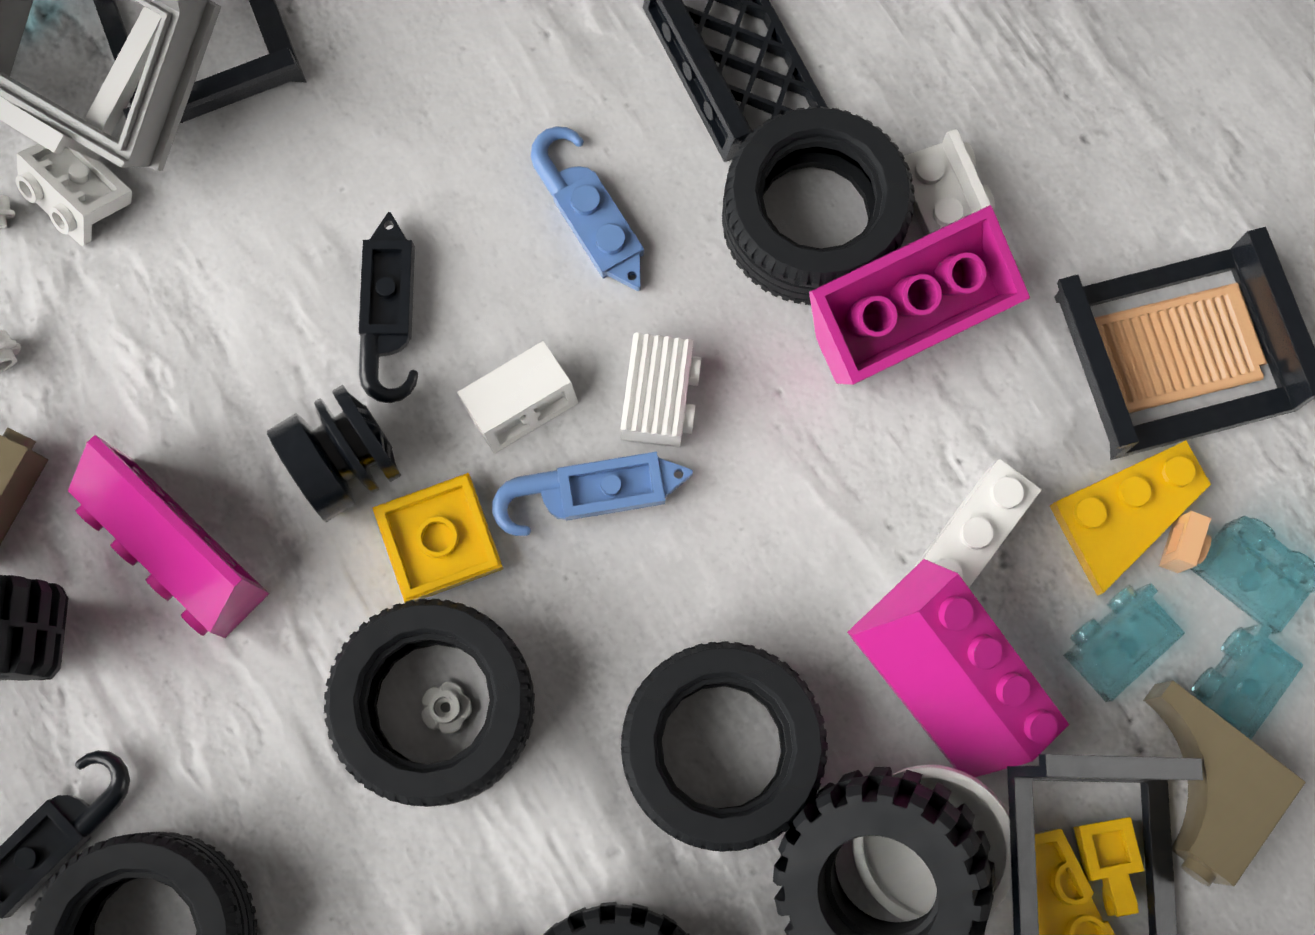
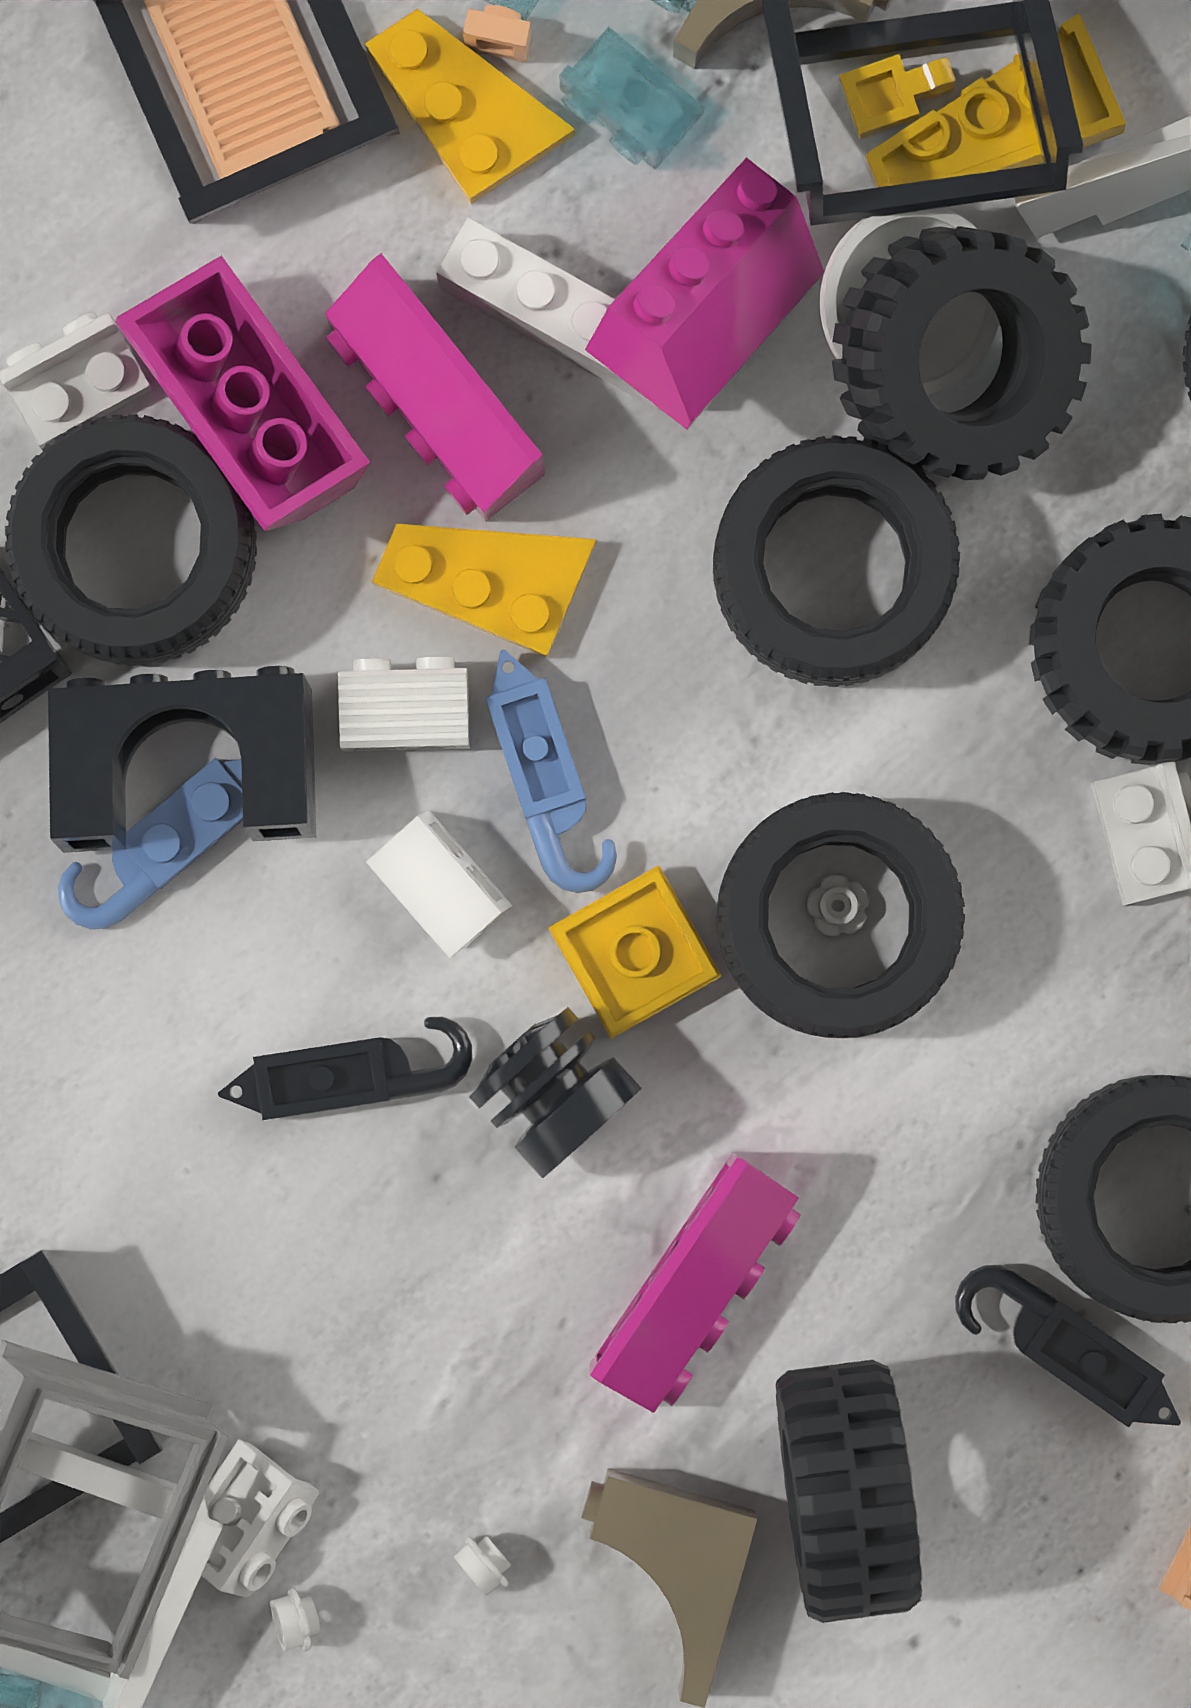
camera: 95 degrees left, 10 degrees up
none -> black arch [48,666,317,853]
none -> dark pink slope [325,253,545,521]
none -> yellow wing [372,524,597,658]

